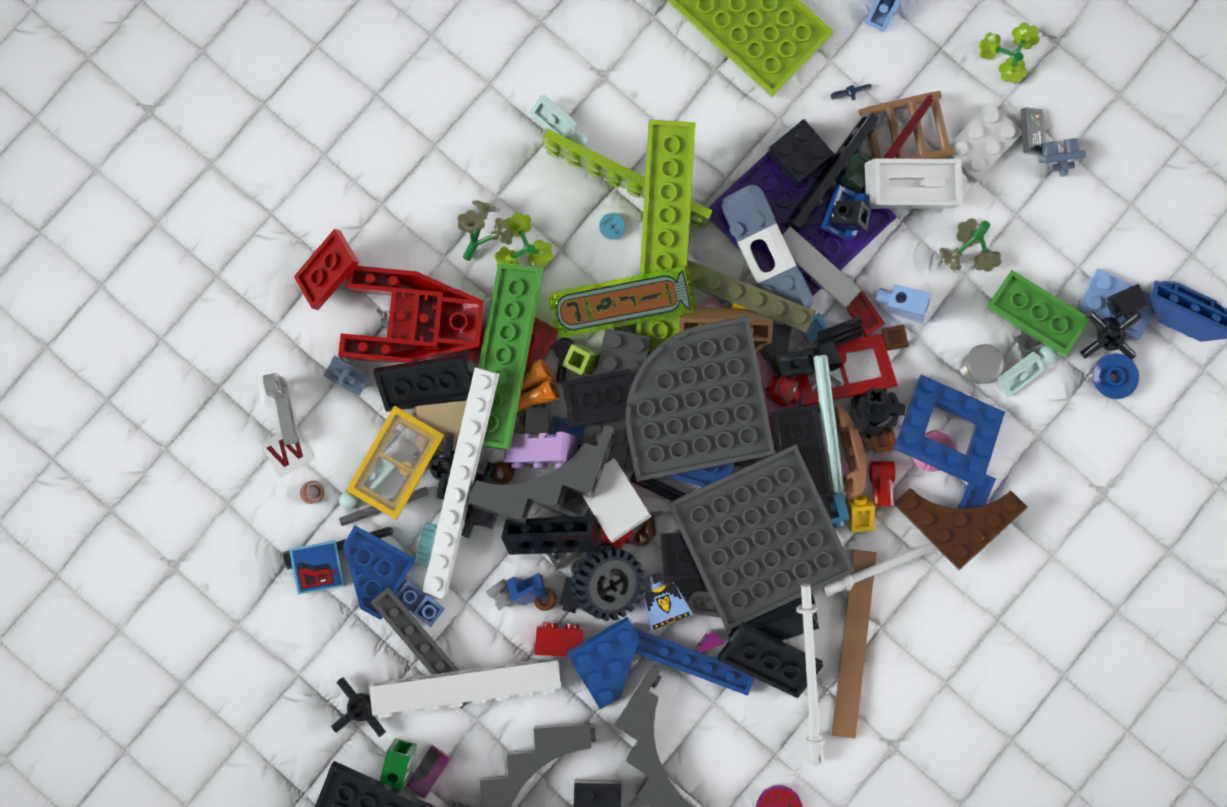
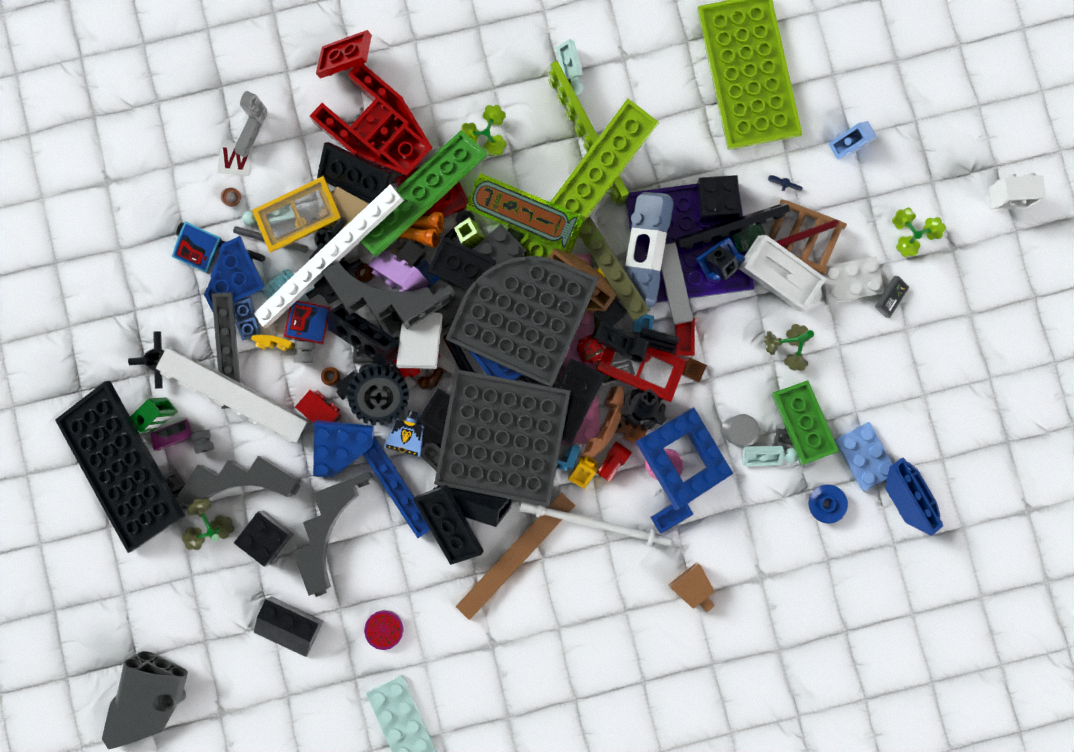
camera: 40 degrees right, 0 degrees up
sand blue hips [323,355,371,396] -> none
olive plant [457,200,513,261] -> none
blue panel [506,573,547,606] -> none
medium azure piece [599,213,625,240] -> none
magenta slope [696,630,726,653] -> none
white bar [796,584,825,766] -> none
light aqua axle [814,355,844,493] -> none
light blue torso [876,285,931,324] -> none
reddish brown plate [894,488,1028,571] -> none
sand blue hips [1038,138,1086,177] -> none
black bar [1080,310,1142,360] -> none
black brick [1107,284,1148,319] -> none
none -> dark grey wheel [190,430,215,454]
none -> yellow slope [251,335,294,351]
none -> slope [283,301,331,345]
none -> medium nougat torso [668,562,715,612]

